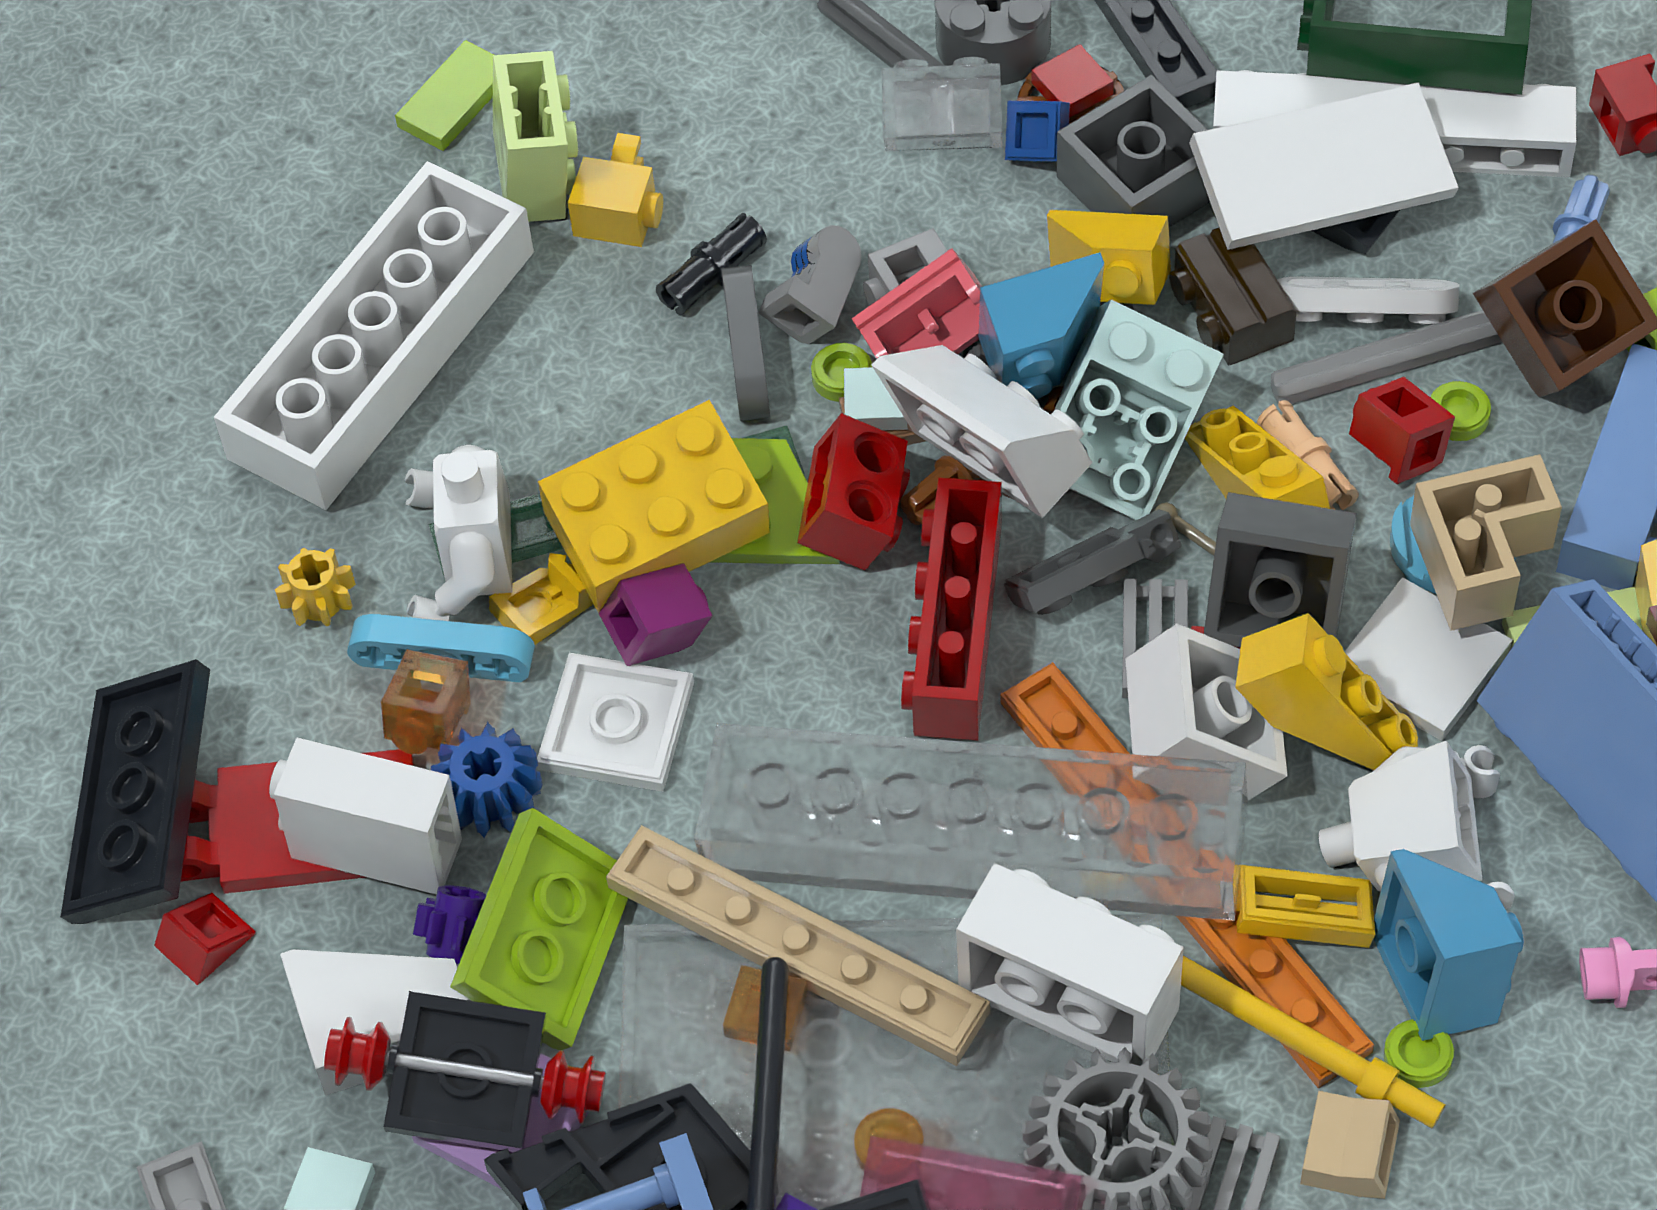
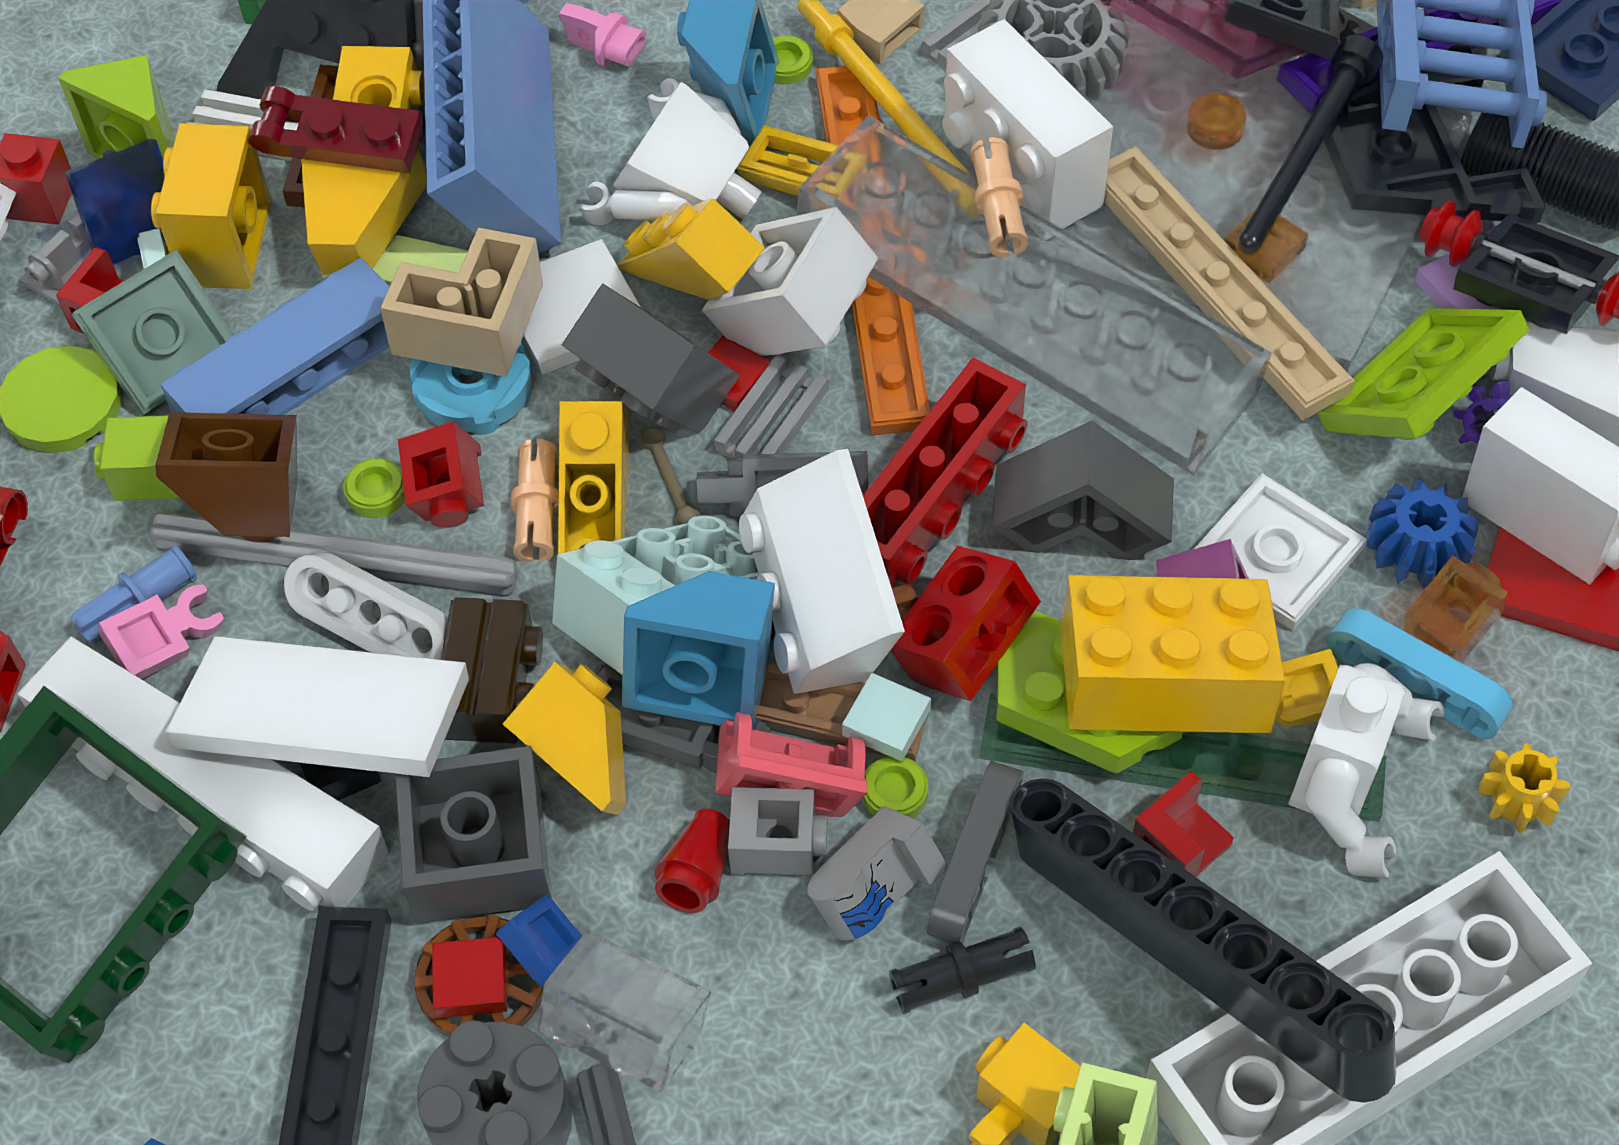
camera: 155 degrees left, 0 degrees up
none -> bright pink plate [98,585,224,679]
none -> red cone [654,809,730,913]
none -> light nougat pin [970,137,1028,257]
none -> dark grey brick [991,420,1174,560]
none -> black beam [1010,778,1396,1103]
none -> red panel [1133,771,1233,877]

